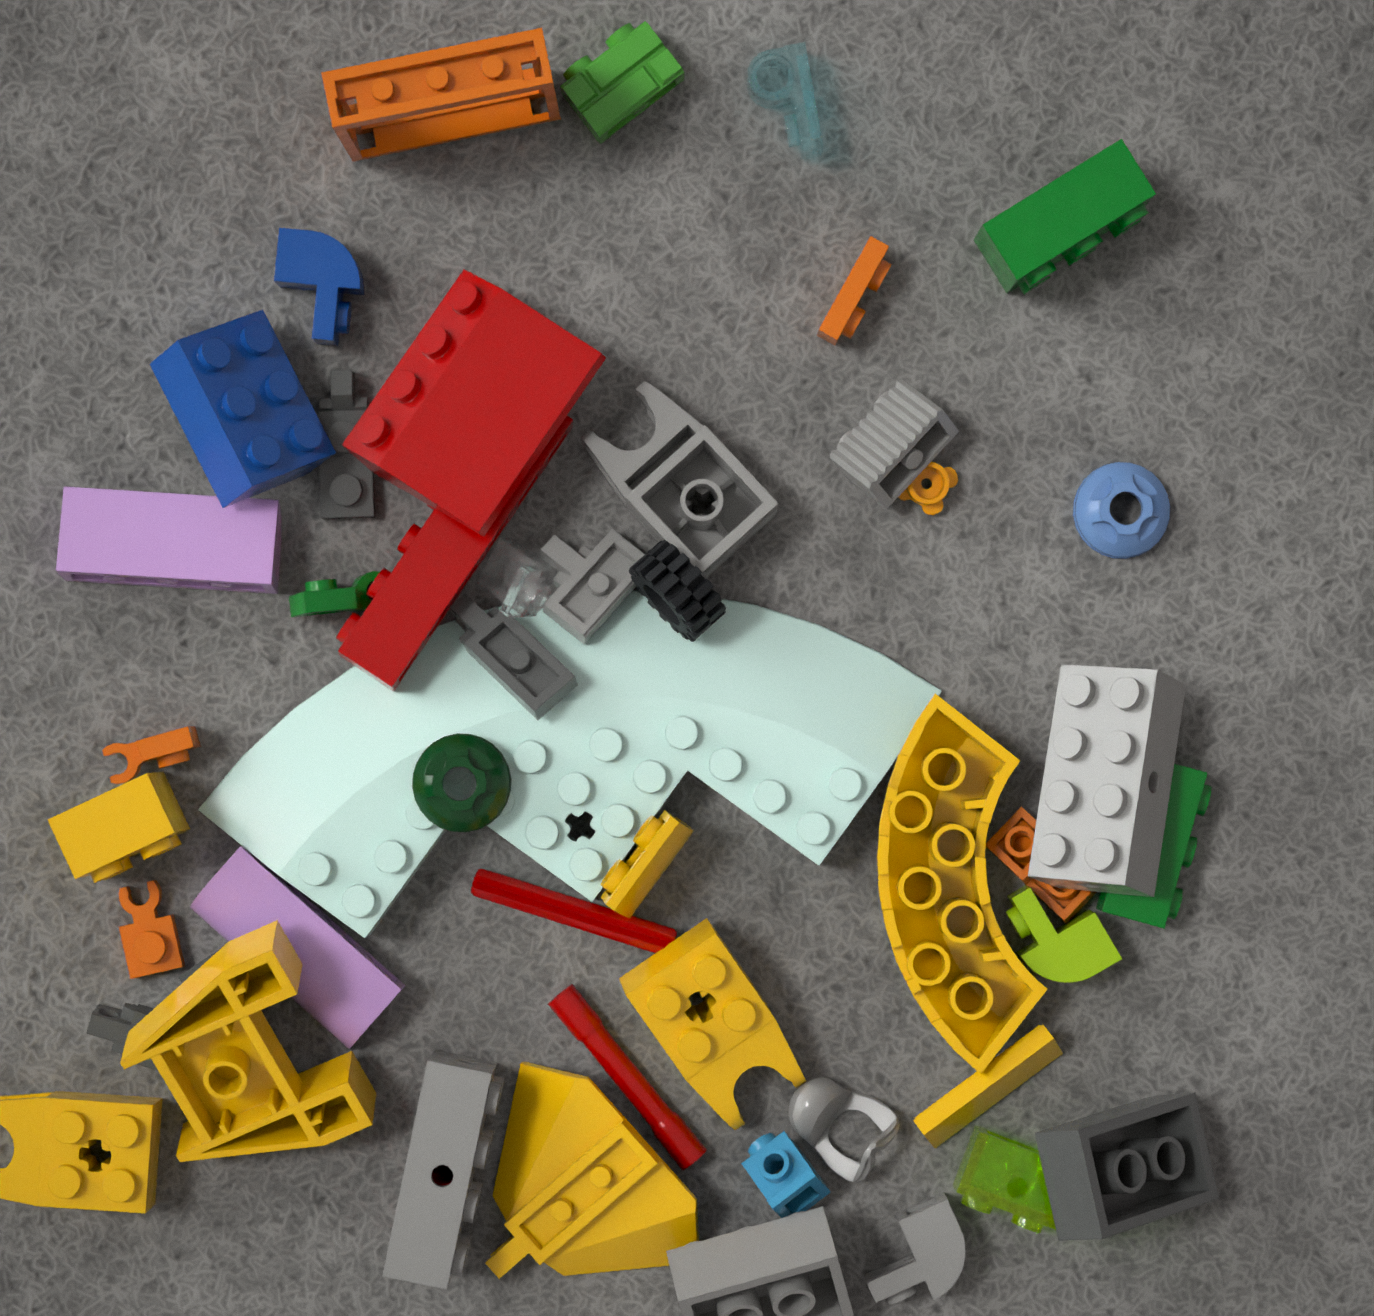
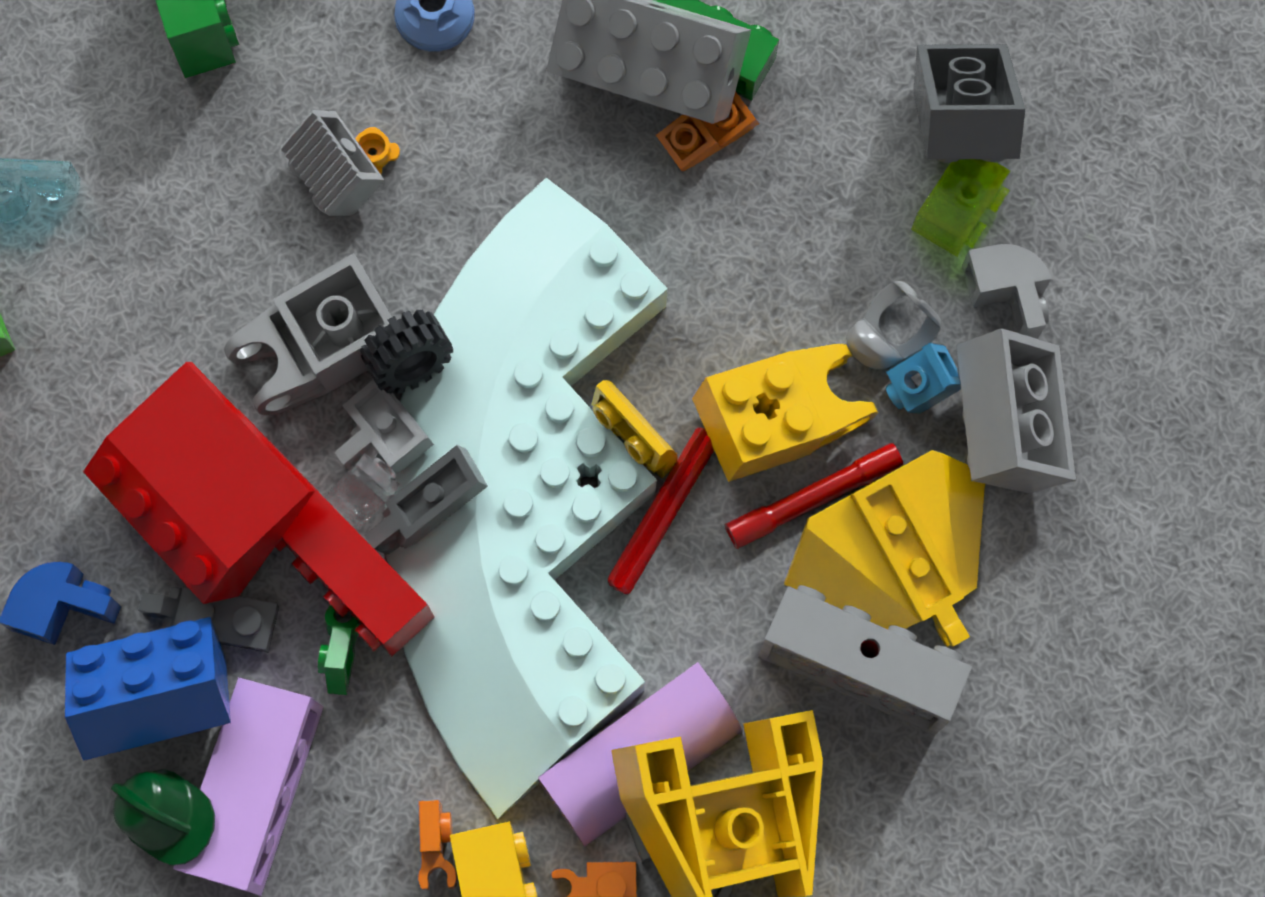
camera: 80 degrees left, 15 degrees down
dark green piece [412,733,512,832] -> none
orange plate [817,236,892,345] -> none
yellow brick [877,693,1048,1074] -> none
yellow tile [913,1024,1063,1148] -> none
lime brick [1005,885,1122,983] -> none
none -> dark green piece [111,769,215,866]

